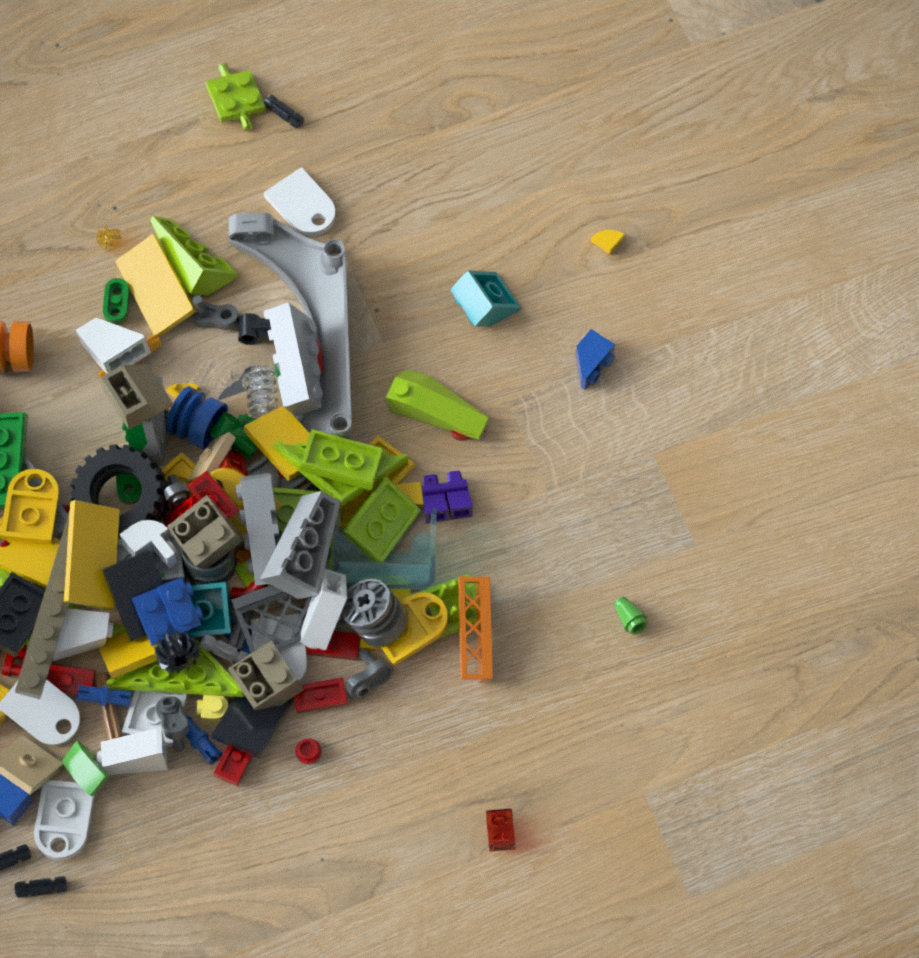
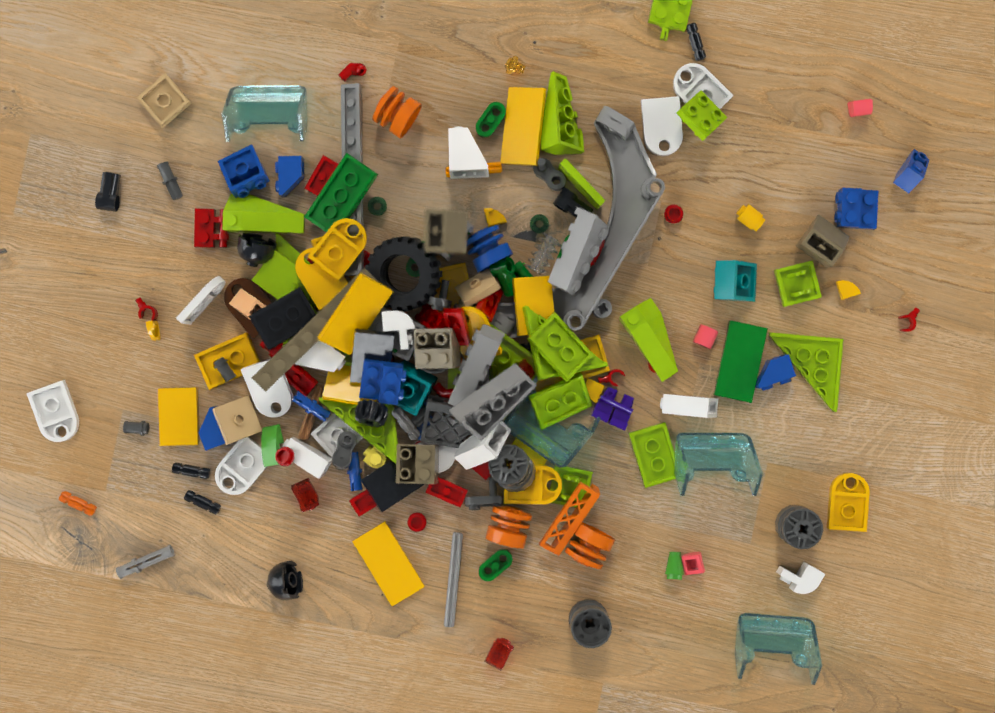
camera: 30 degrees right, 25 degrees up
none -> black cylinder [267,561,303,600]
none -> red plate [275,447,295,466]
none -> clear red bracket [291,478,319,512]
none -> yellow tile [352,521,425,606]
none -> clear green plate [368,197,387,216]
none -> light grey axle [444,532,463,627]
none -> green plate [479,549,513,581]
none -> orange wheel [486,505,532,549]
none -> clear green plate [530,214,549,234]
none -> lime tile [558,159,605,210]
none -> orange wheel [565,522,615,570]
none -> dark grey wheel [568,599,612,648]
none -> light grey wheel [592,299,612,318]
none -> red piece [598,369,625,386]
none -> lime tile [628,422,682,488]
none -> white slope [660,394,718,418]
none -> red plate [664,204,684,224]
none -> white tile [673,63,734,109]
none -> clear light blue windscreen [675,433,763,496]
none -> lime plate [676,90,728,141]
none -> coral brick [681,552,705,575]
none -> coral brick [693,324,718,350]
none -> green tile [713,320,768,403]
none -> clear light blue windscreen [735,613,822,685]
none -> yellow brick [736,204,766,231]
none -> lime tile [769,332,844,412]
none -> lime plate [774,260,822,307]
none -> dark grey wheel [775,505,823,549]
none -> white brick [776,562,825,594]
none -> dark tan slope [796,214,850,268]
none -> yellow tile [827,473,870,532]
none -> blue plate [834,188,879,229]
none -> coral brick [847,99,873,117]
none -> blue slope [893,149,930,194]
none -> red piece [899,307,920,332]

